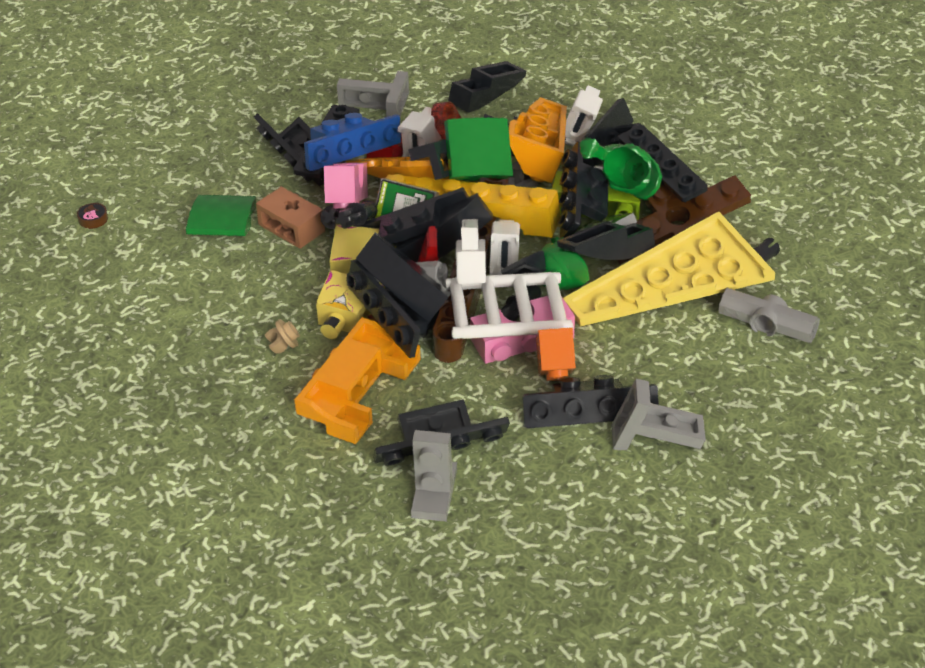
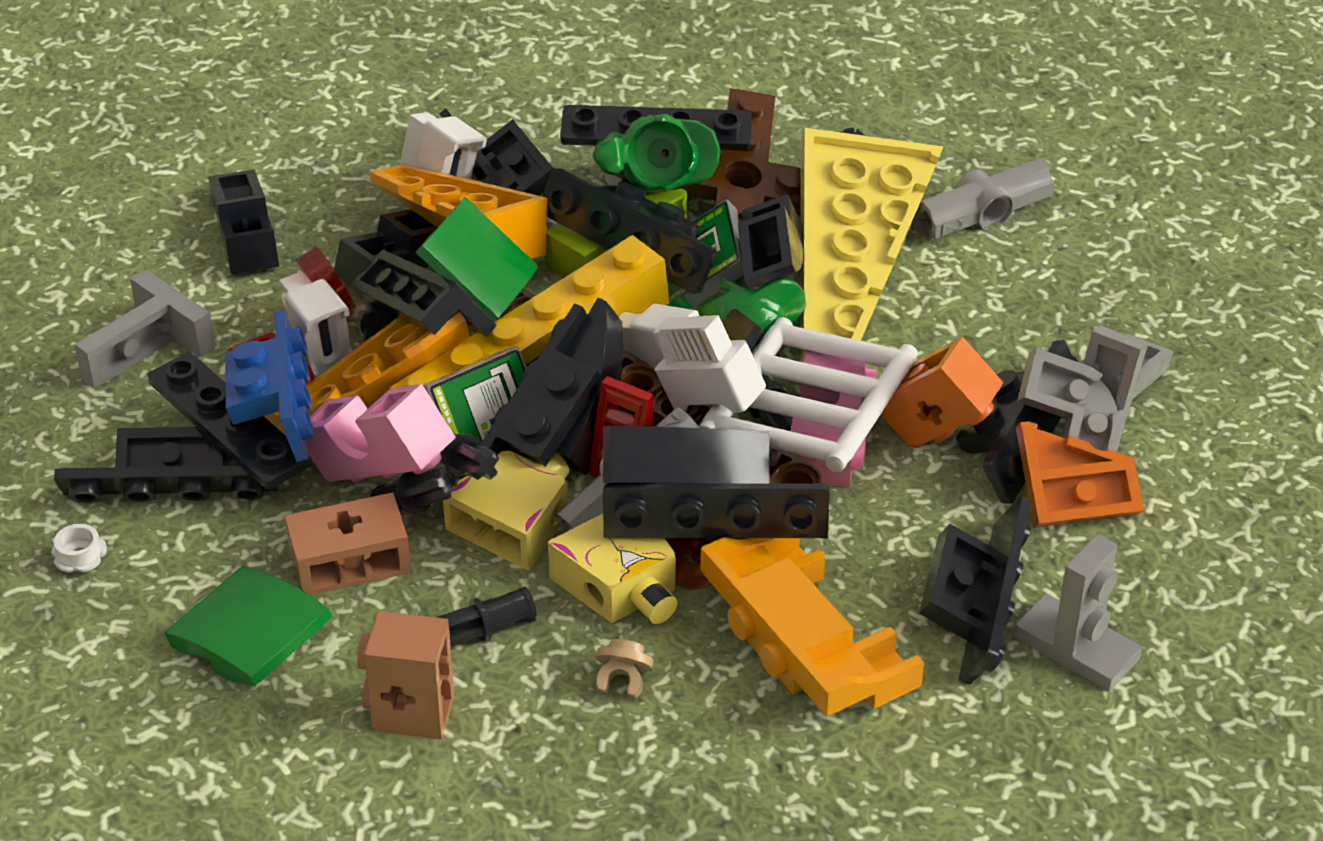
camera: 60 degrees left, 0 degrees up
tile [77,203,108,229] -> none
none -> white plate [51,524,107,573]
none -> nougat brick [357,611,454,739]
none -> black axle [436,587,537,647]
none -> orange wing [1016,421,1144,528]
none -> light grey plate [1017,348,1124,452]

